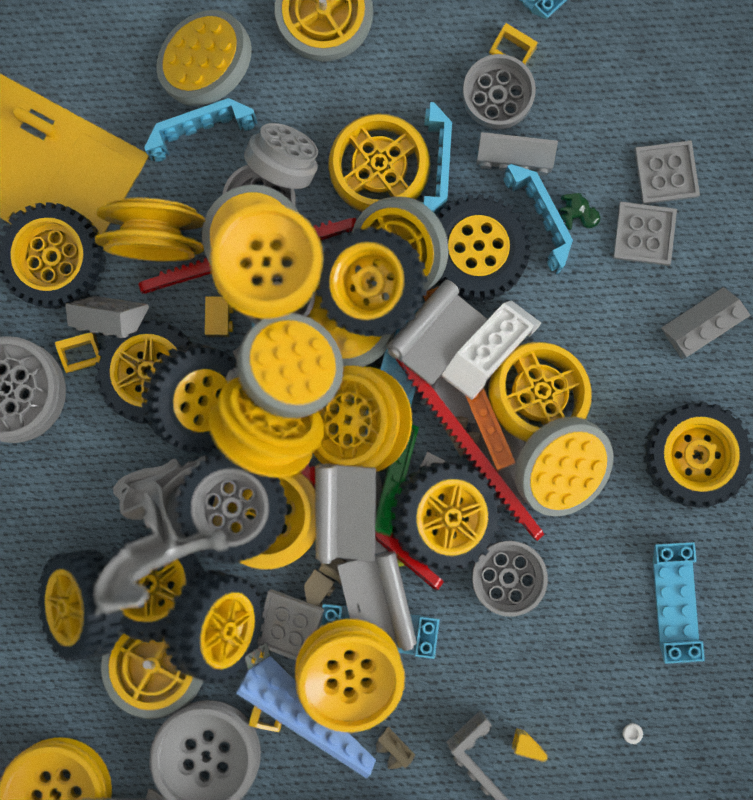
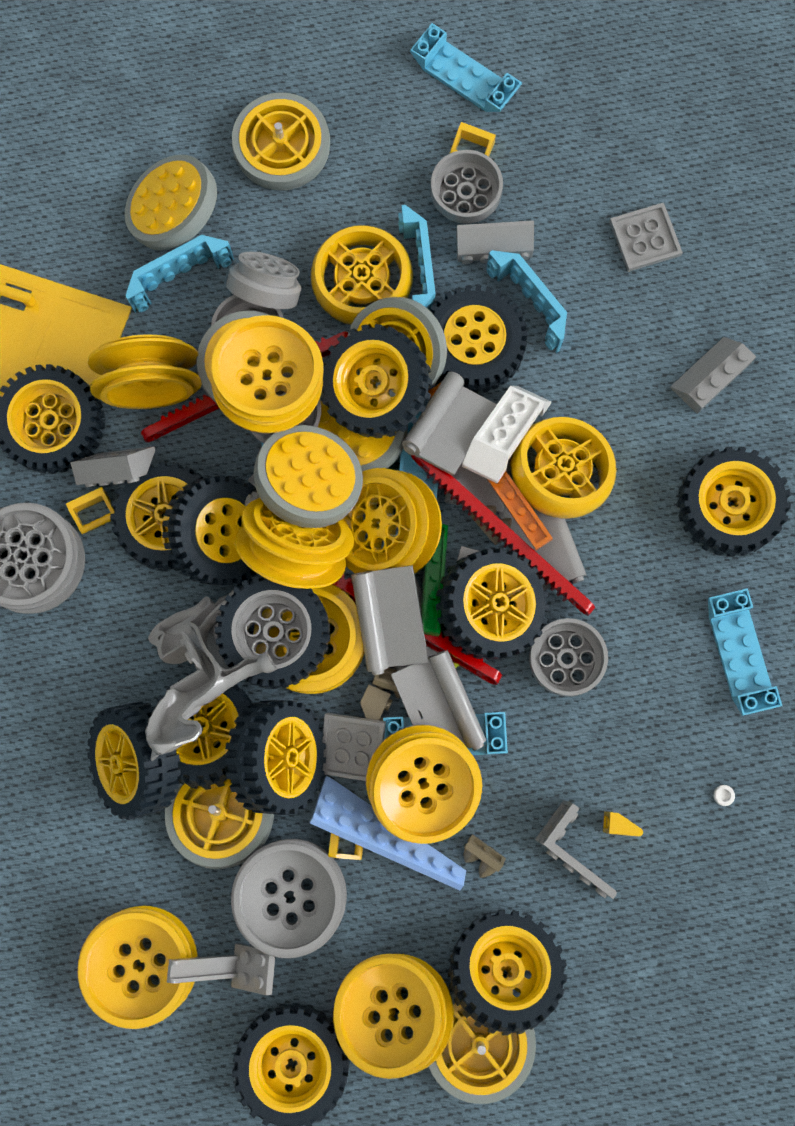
camera: 10 degrees left, 5 degrees down
yellow brick [205,296,234,337] -> none
light grey sticker [244,642,270,670] -> none
yellow wheel [515,417,613,516] -> none
dark green animal [559,193,601,230] -> none
light grey plate [613,202,677,266] -> none

